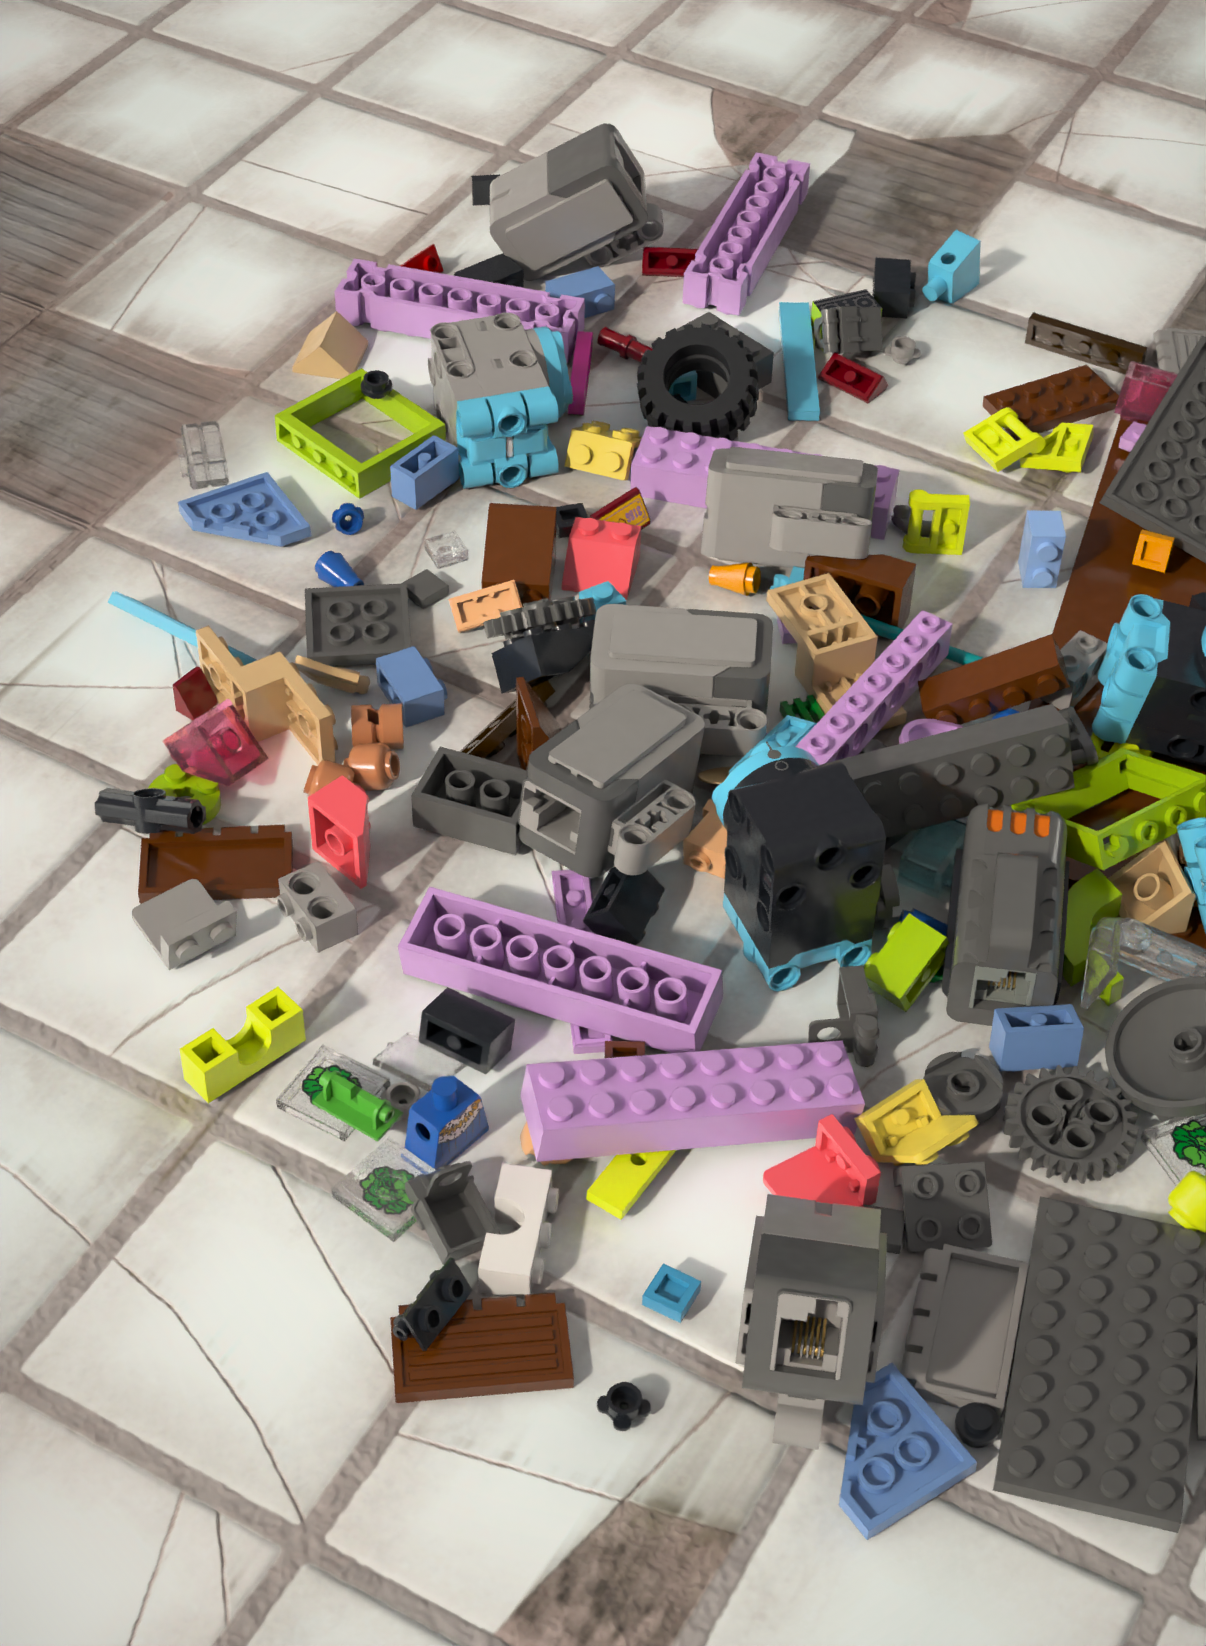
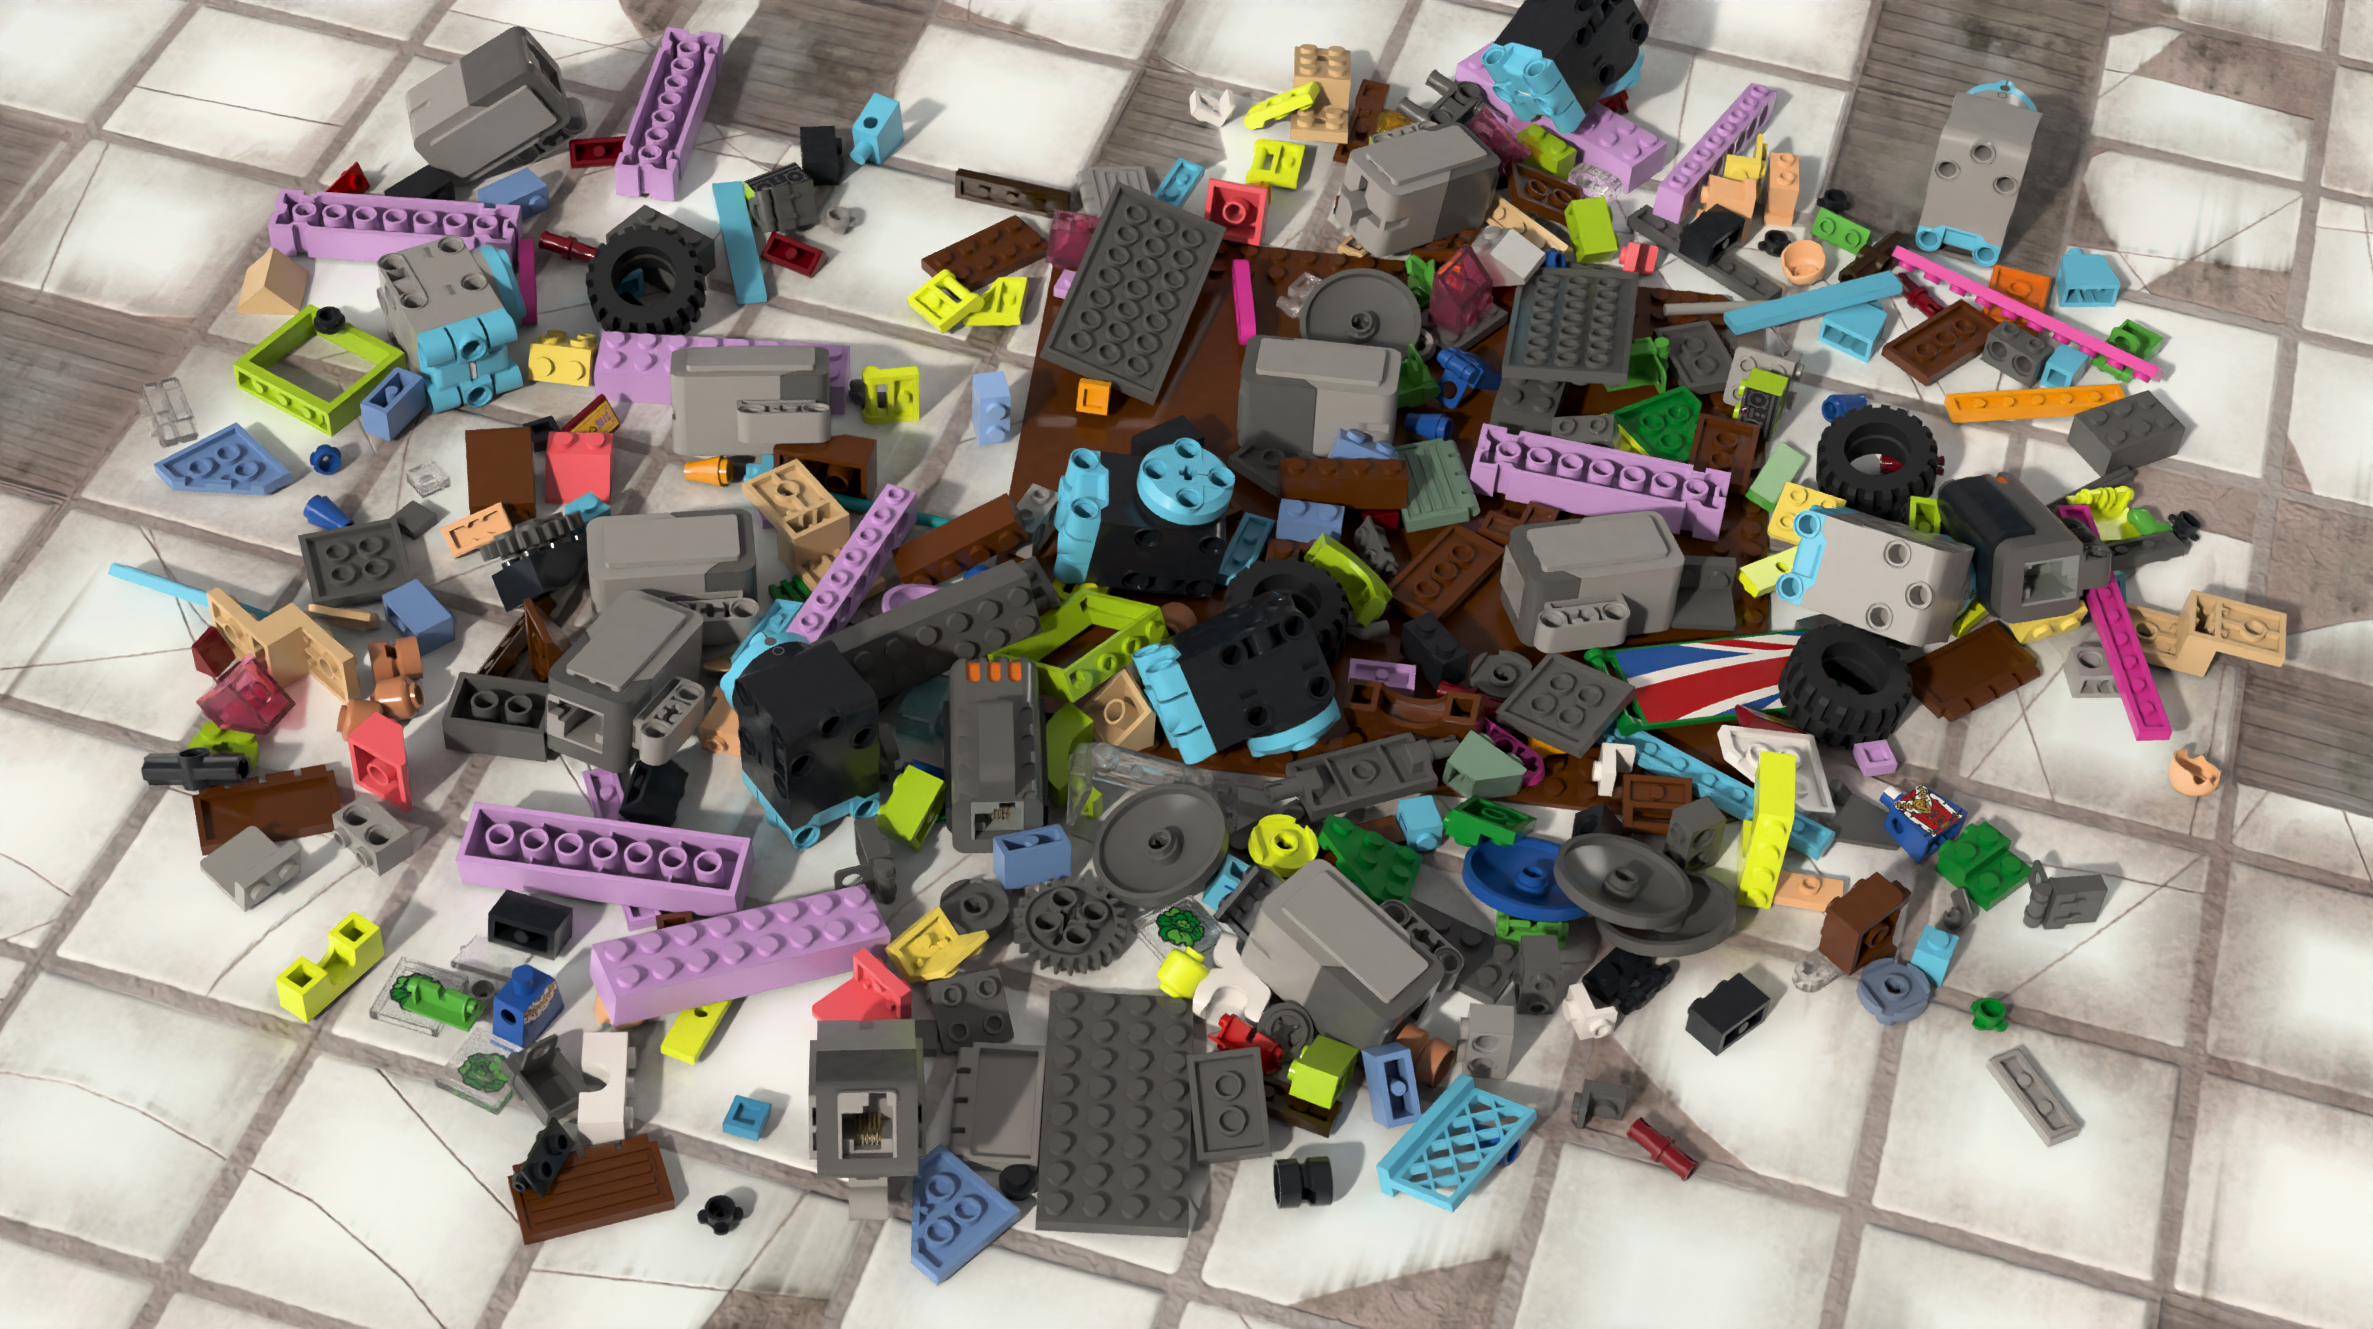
camera: 15 degrees left, 0 degrees up
black tile [471,174,500,206] -> none

